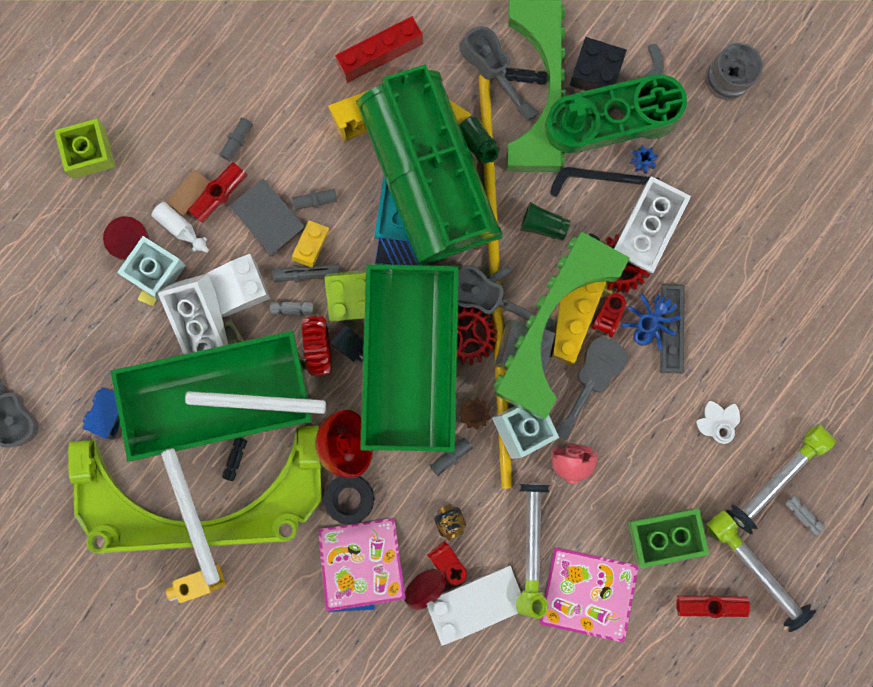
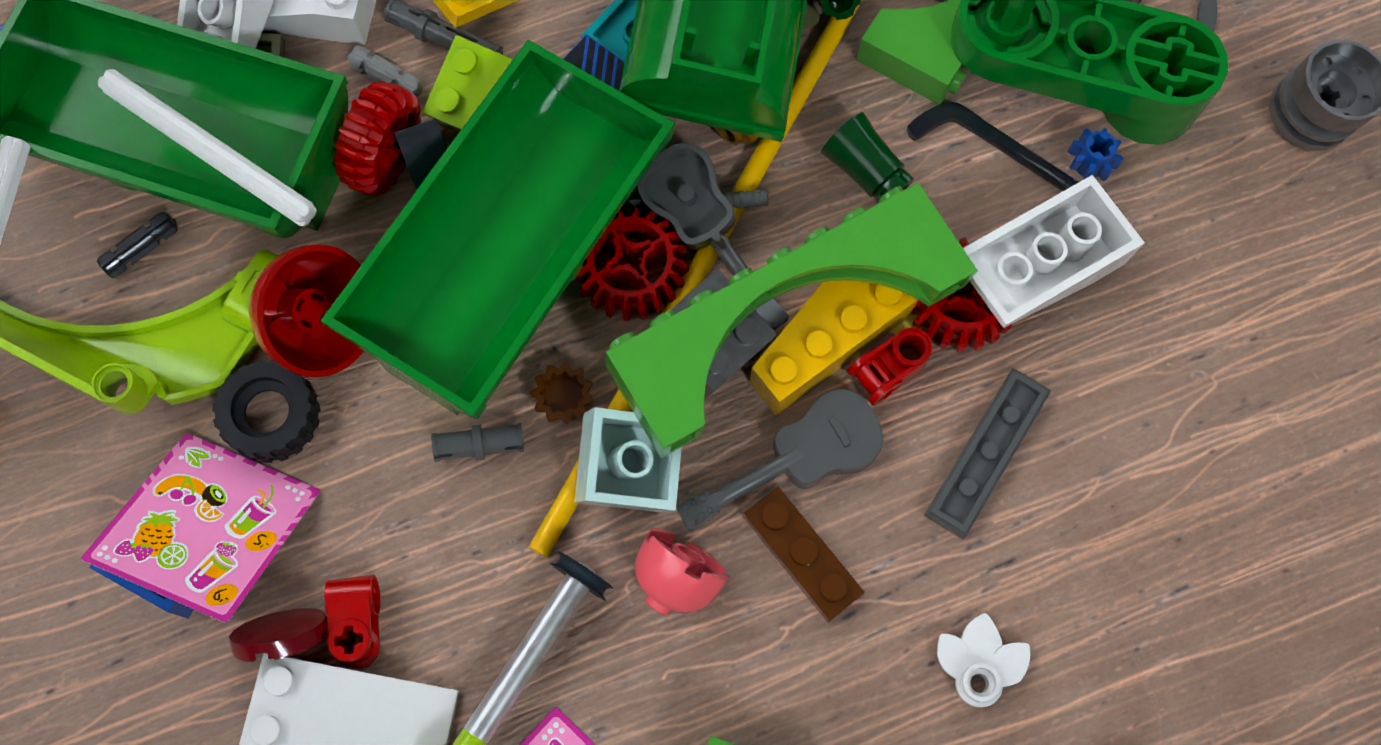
camera: 30 degrees right, 10 degrees down
head [434,504,467,540] -> none
blue animal [621,294,681,350] -> none
none -> reddish brown plate [743,486,865,623]

